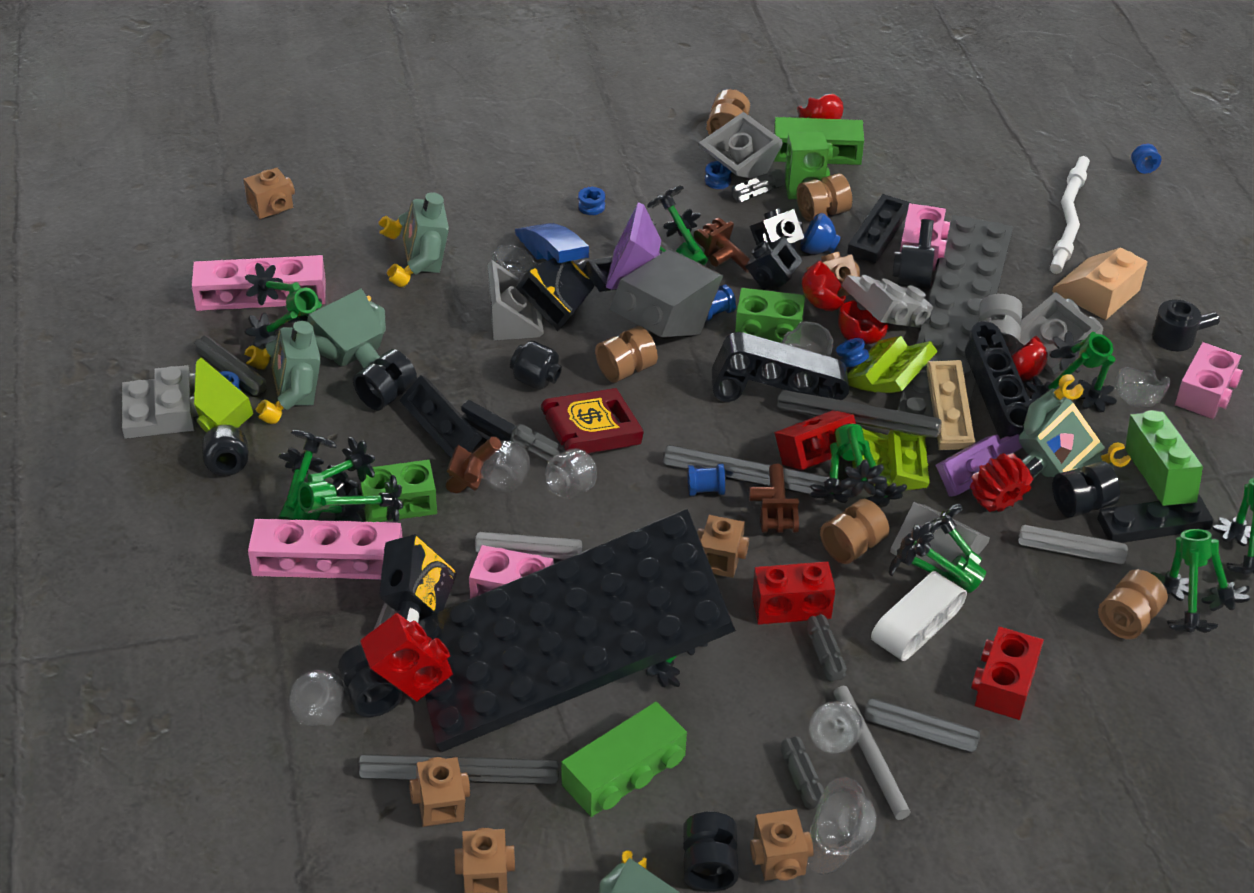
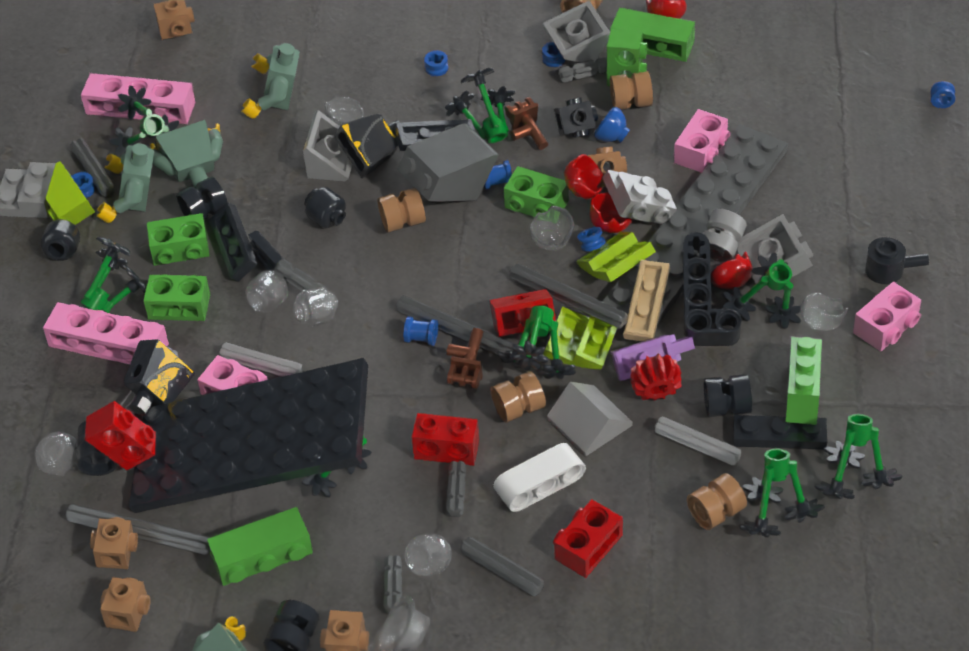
camera: 20 degrees right, 5 degrees up
plant [298,437,403,523] -> none
copper arm [445,437,502,493] -> none
blue slope [515,223,589,263] -> none
dark red container [541,388,644,456] -> none
medium lavender slope [606,202,661,290] -> none
medium nougat brick [697,515,749,578] -> none
black beam [712,332,850,402] -> none
black brick [745,236,803,290] -> none
light grey bar [833,686,911,820] -> none
black plate [847,194,911,263] -> none
plant [889,504,986,594] -> none
black piece [892,219,934,288] -> none
sand green torso [1019,374,1131,479] -> none
white bar [1050,156,1090,274] -> none
light nougat slope [1052,247,1148,320] -> none
none -> bright green brick [147,213,210,266]

